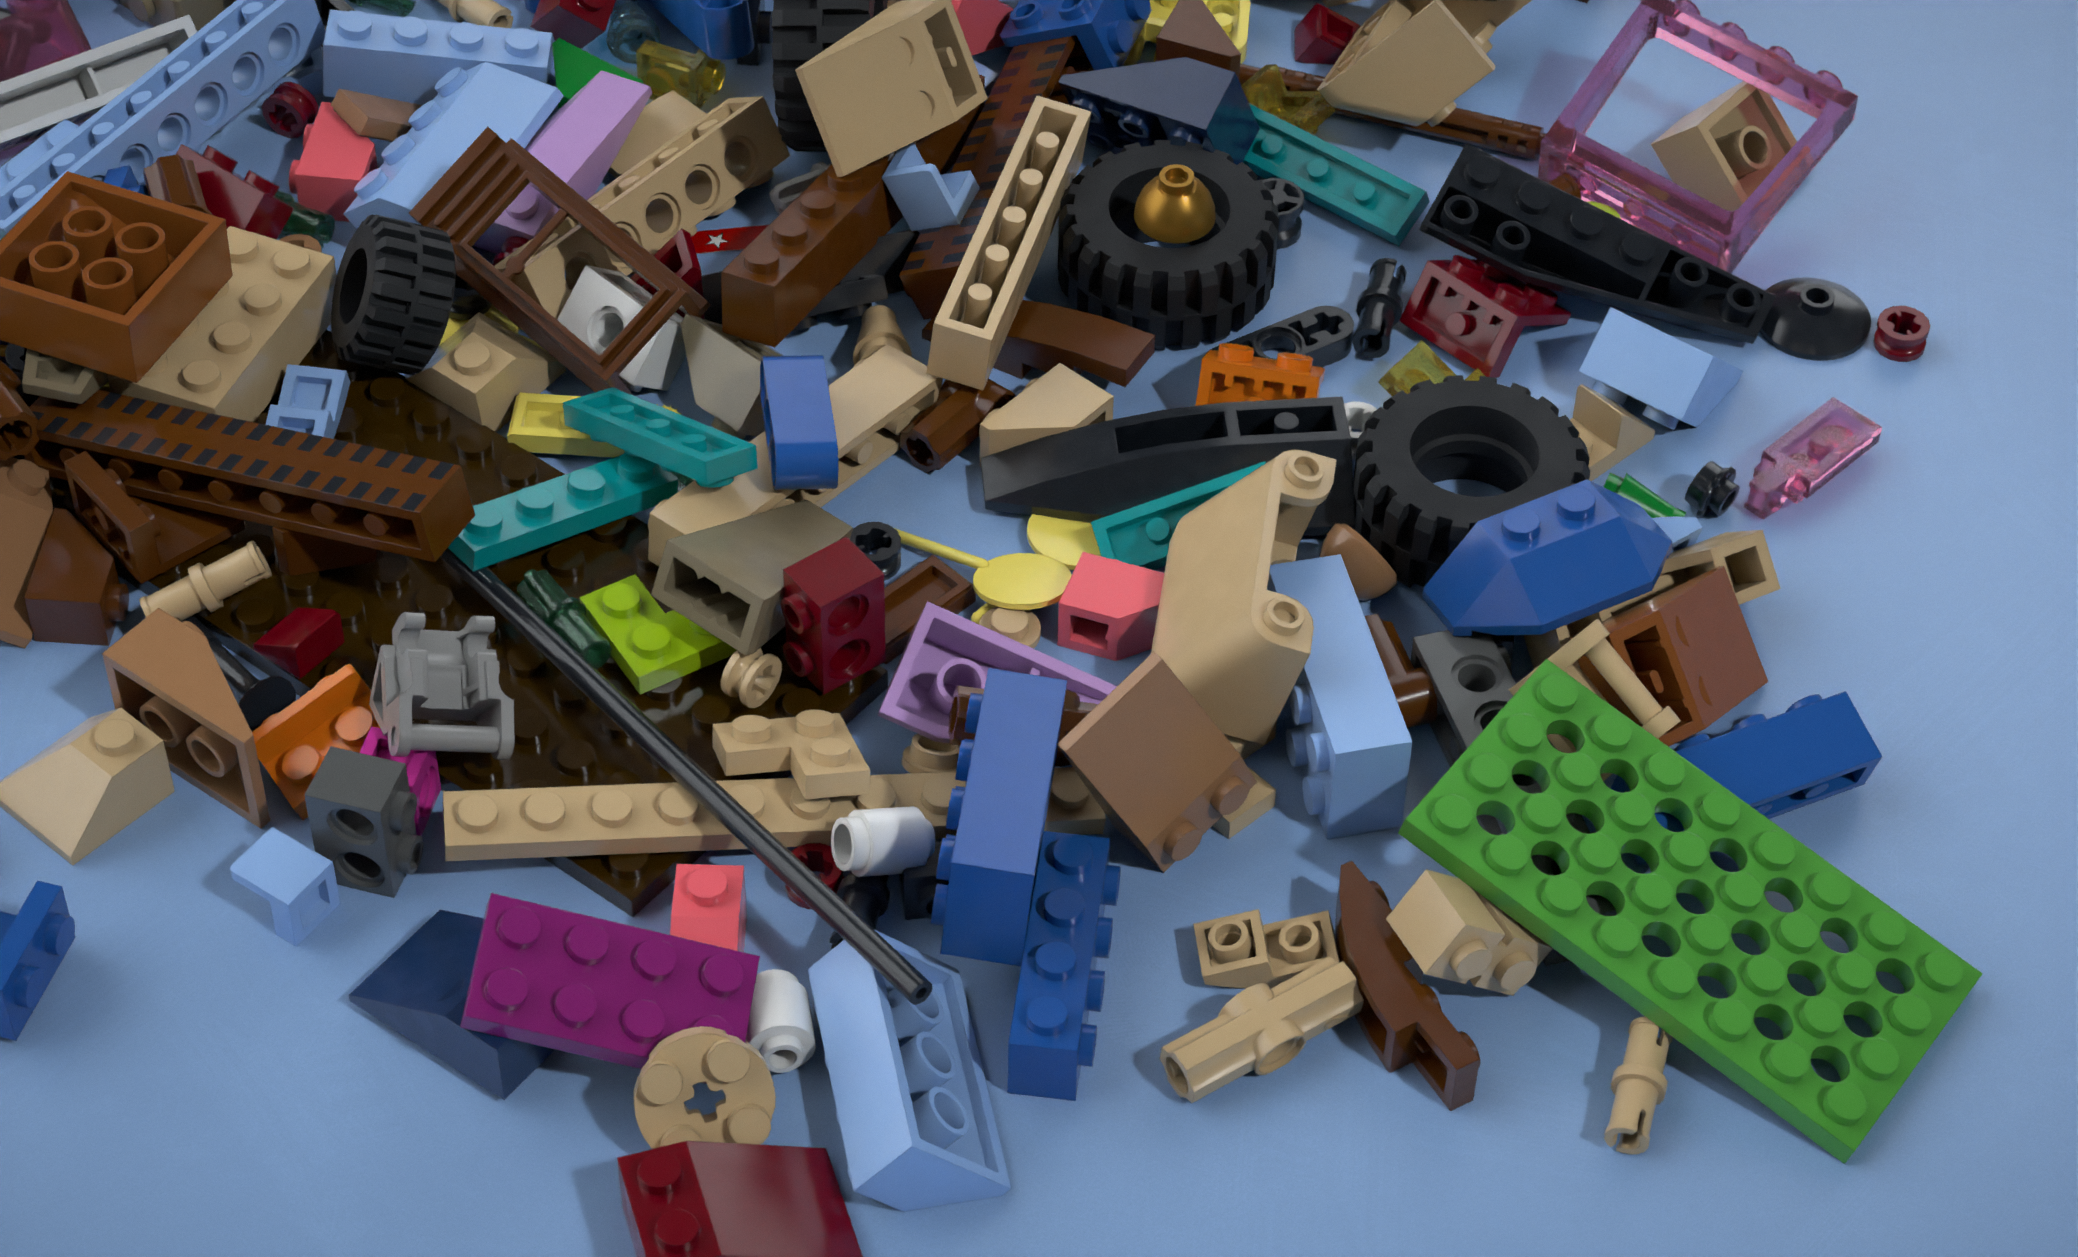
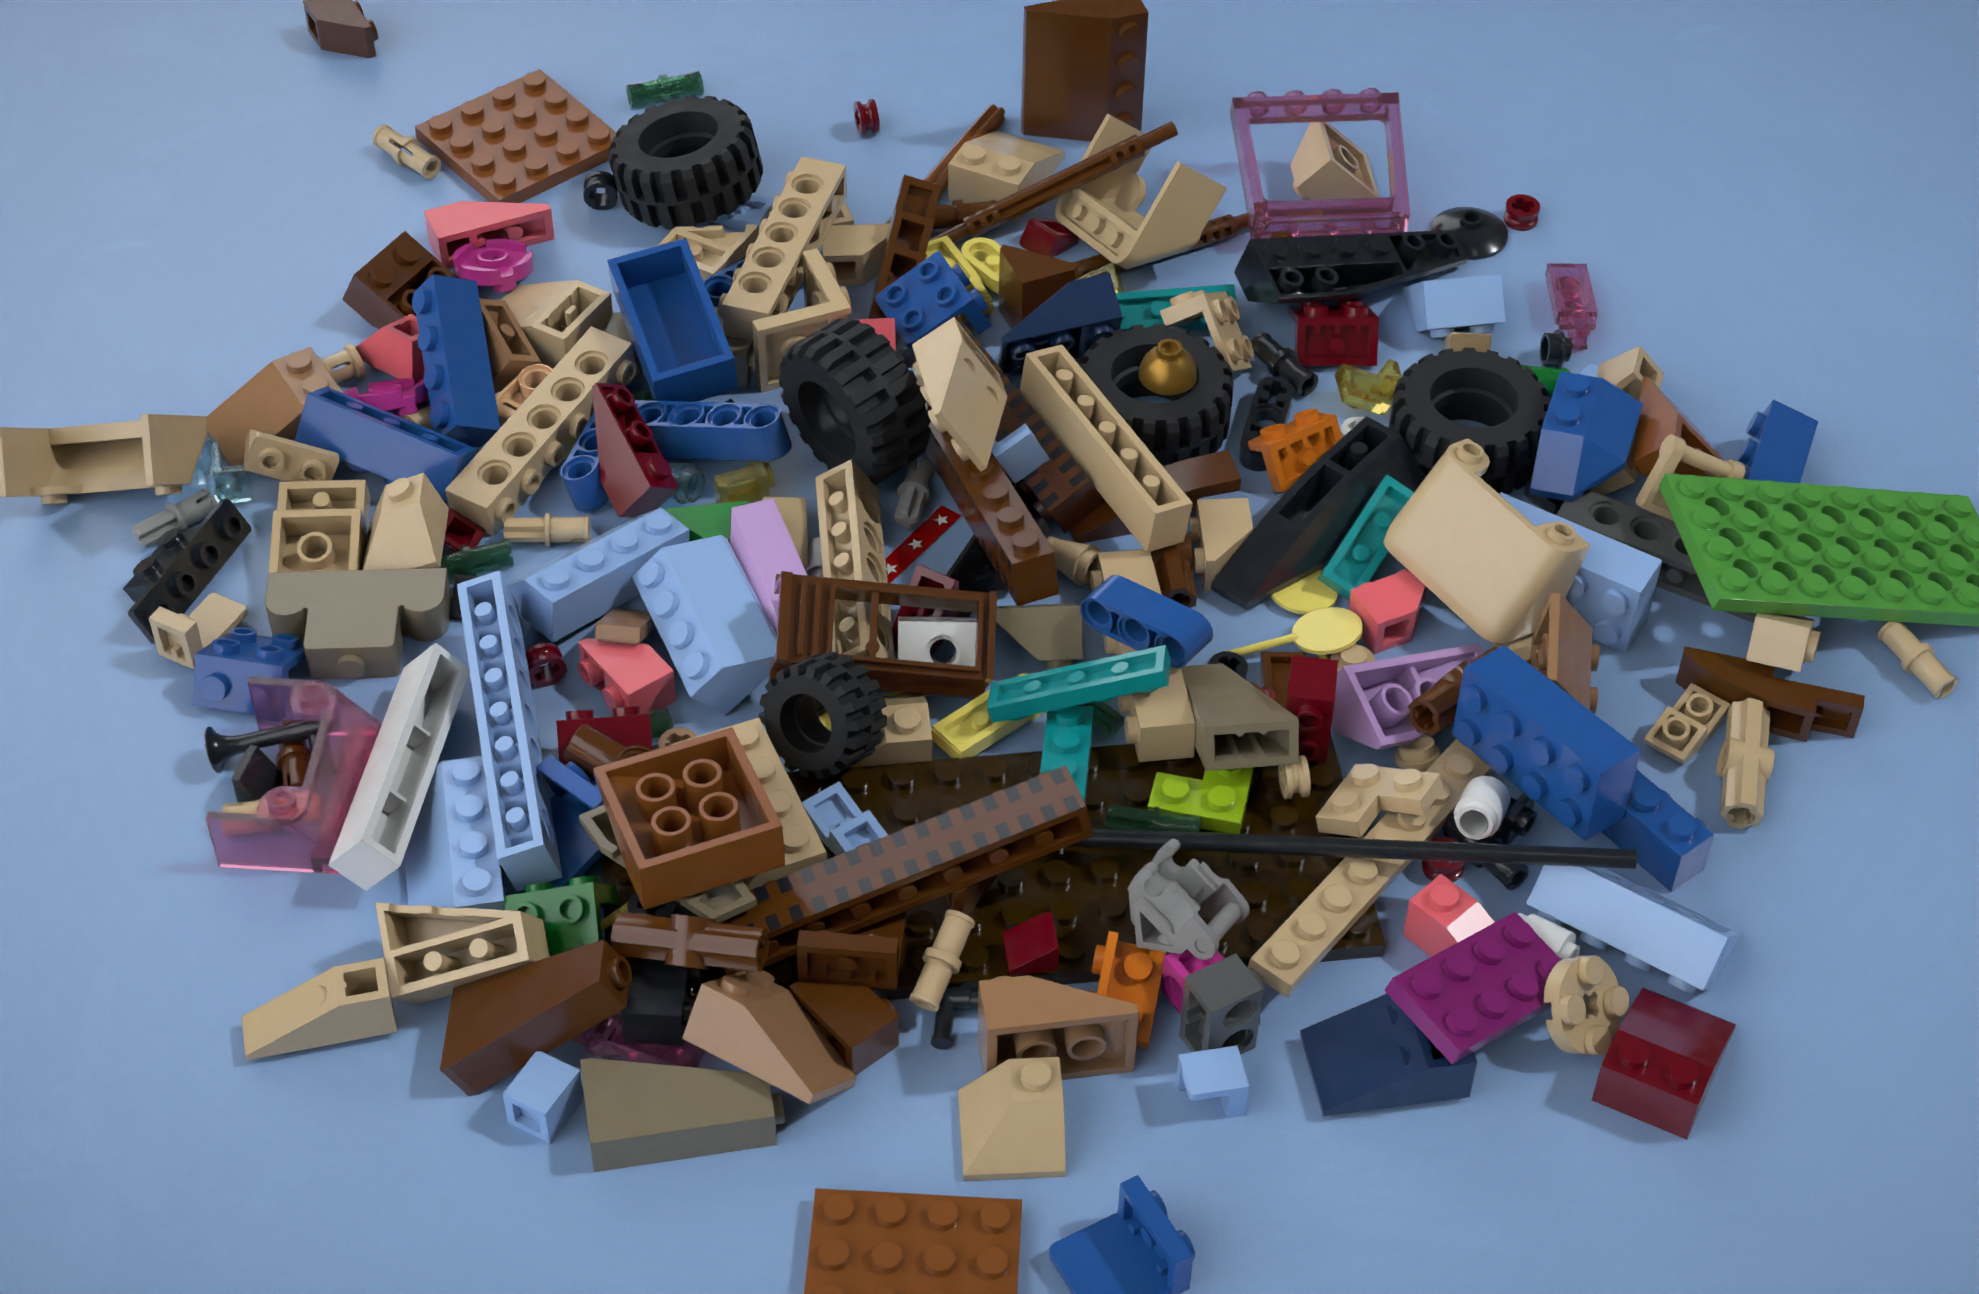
camera: 45 degrees left, 0 degrees up
none -> tan bracket [1160,290,1254,373]

